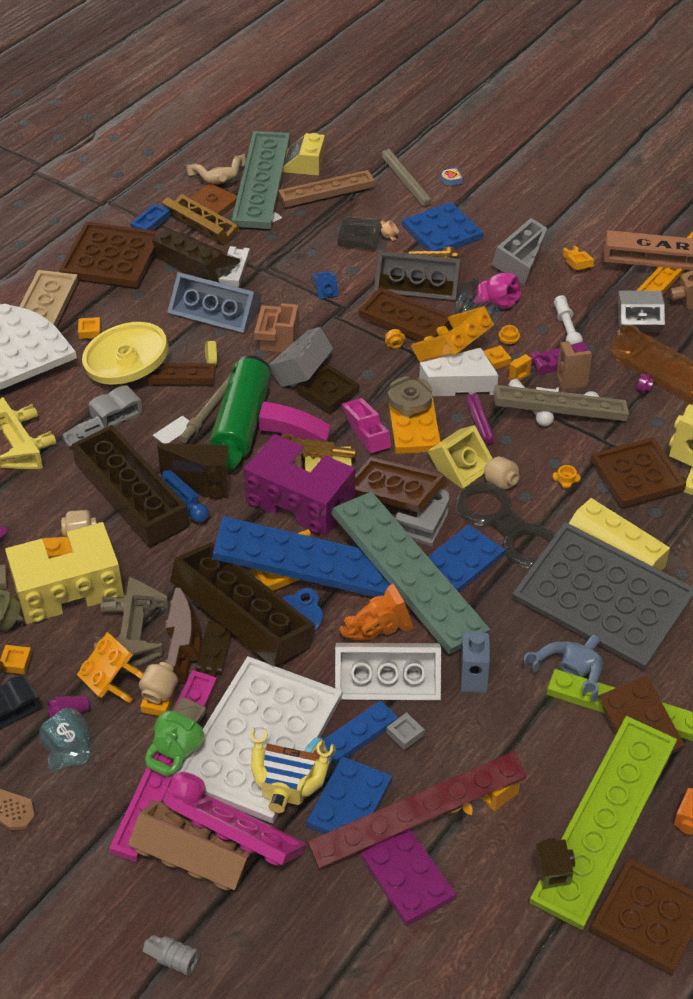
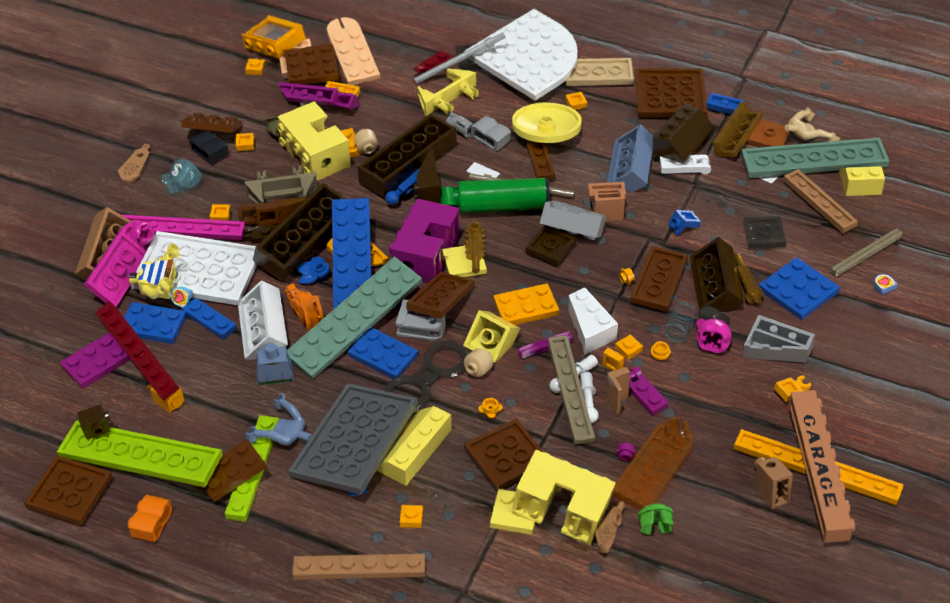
camera: 80 degrees right, 0 degrees up
magenta cone [47,695,89,723] -> none
light orange plate [77,632,144,703] -> none
tan head [139,662,178,704] -> none
light grey hinge [143,935,200,976] -> none
bright green piece [145,711,204,777] -> none
dark tan tile [173,697,206,724] -> none
light yellow tile [205,341,217,367] -> none
dark pink slope [259,402,330,441] -> none
dark pink slope [341,398,391,454] -> none
light nougat plate [381,220,399,241] -> none
light grey plate [386,713,425,750] -> none
dark tan plate [388,376,432,416] -> none
light orange window [411,306,494,363] -> none
white pin [554,295,583,345] -> none
light grey slope [618,291,665,332] -> none

